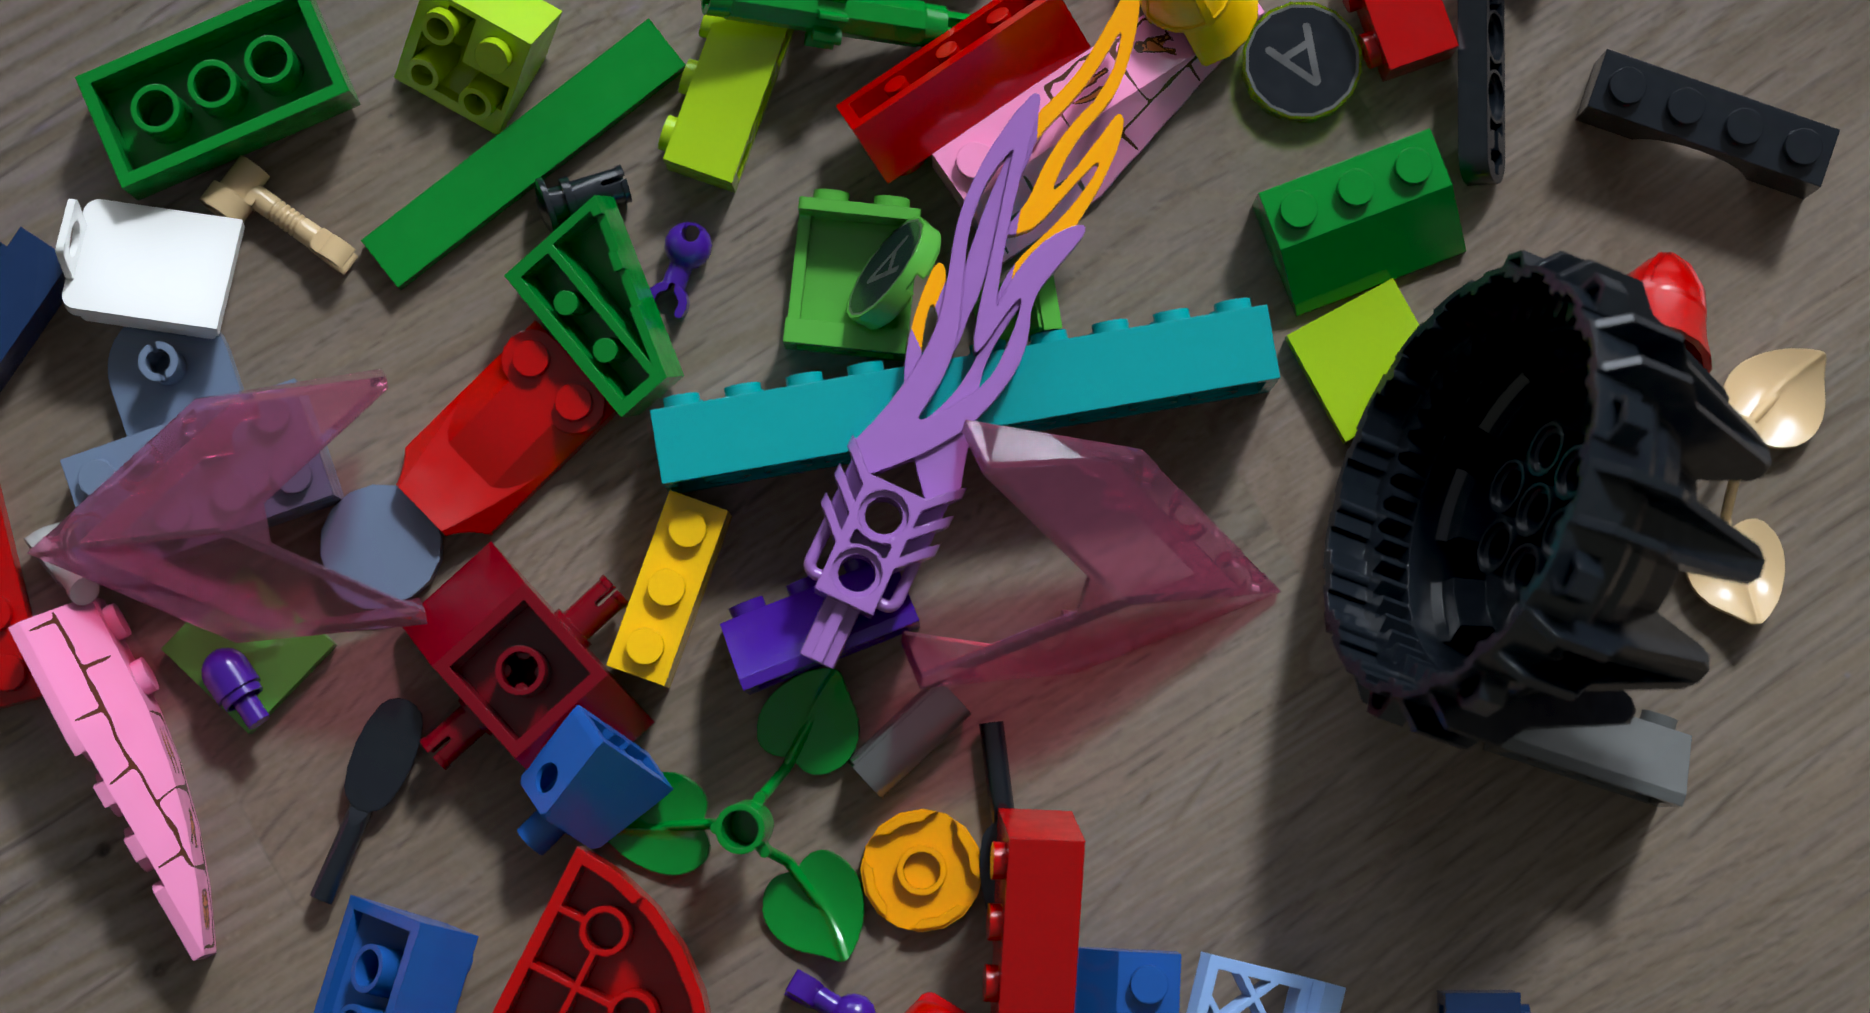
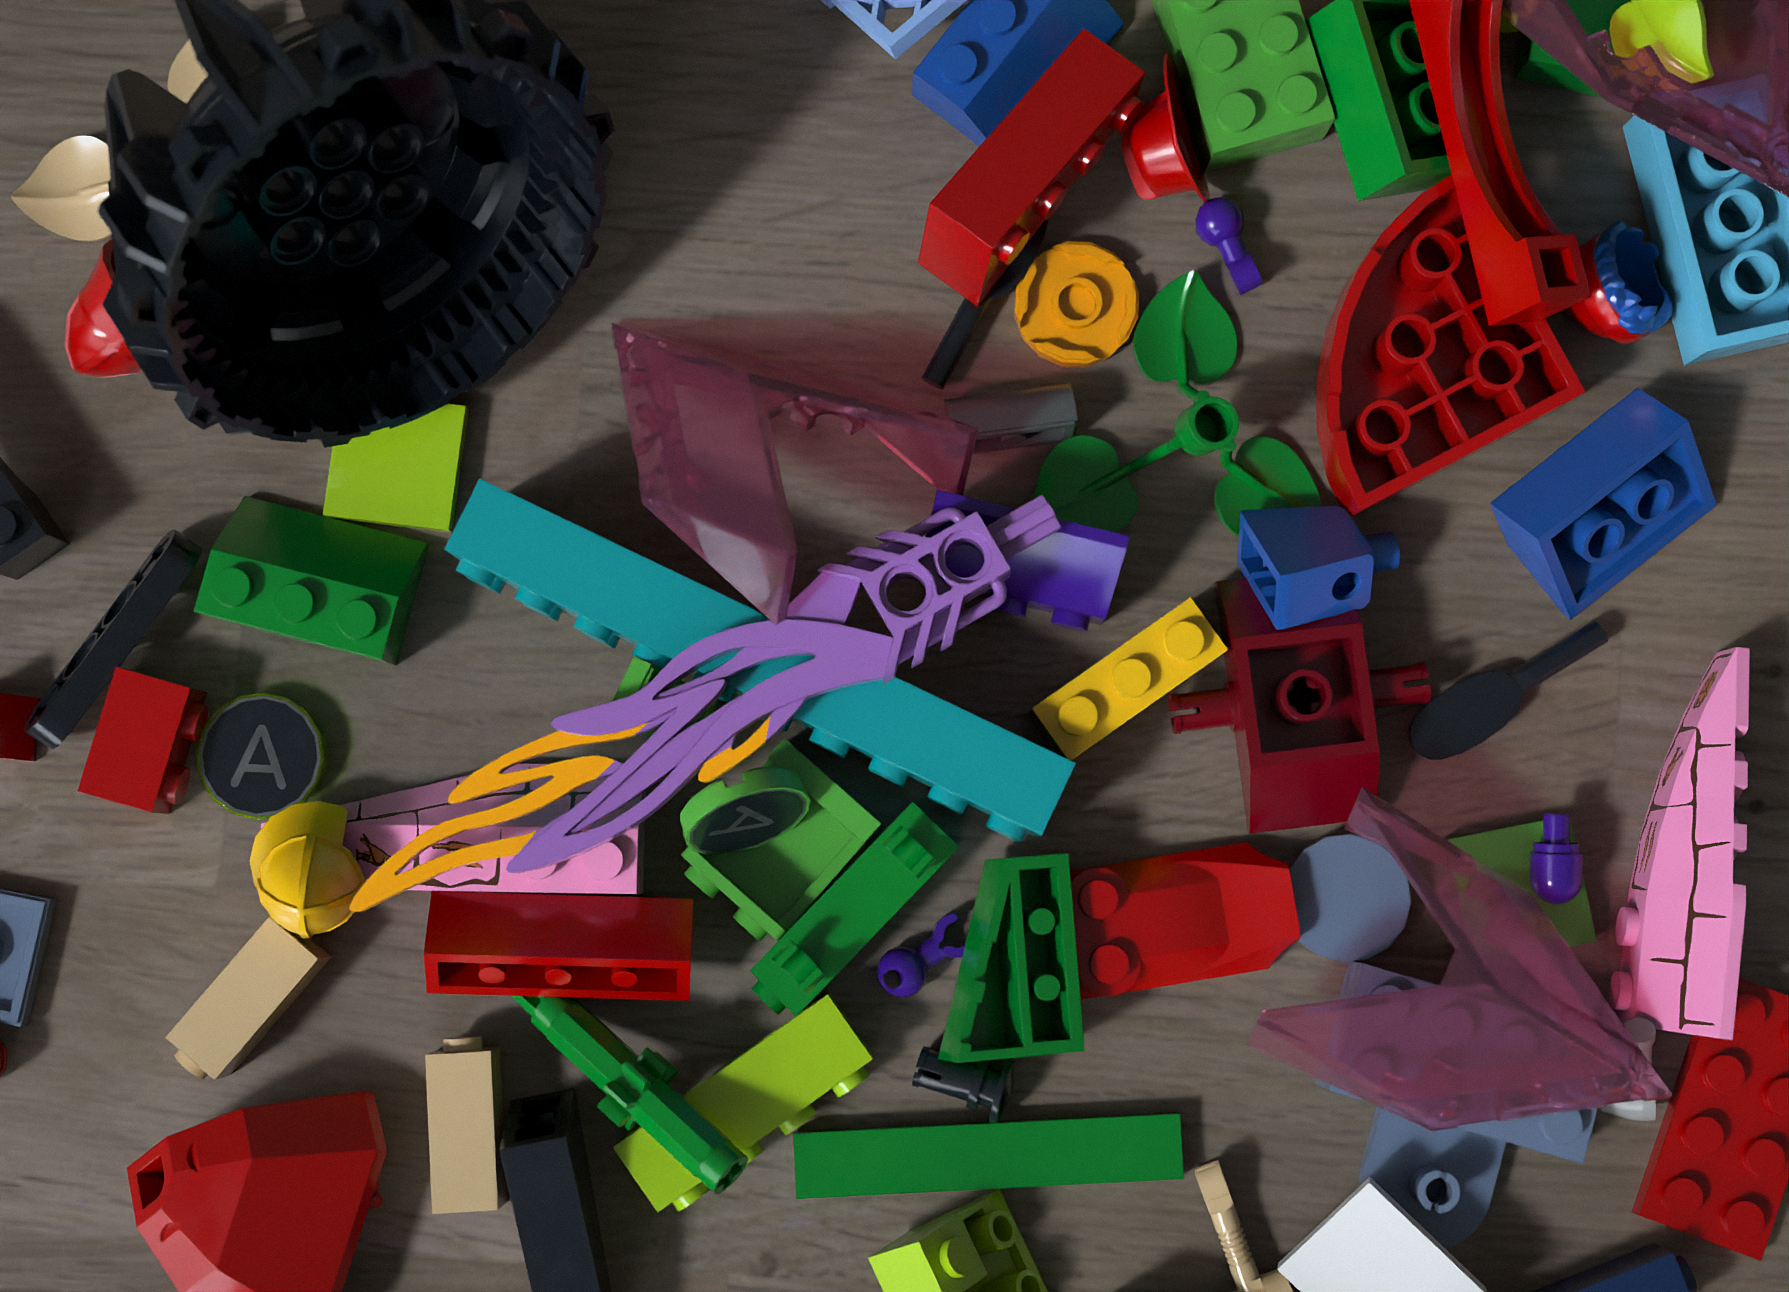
camera: 150 degrees left, 0 degrees up
none -> green brick [750,802,959,1016]

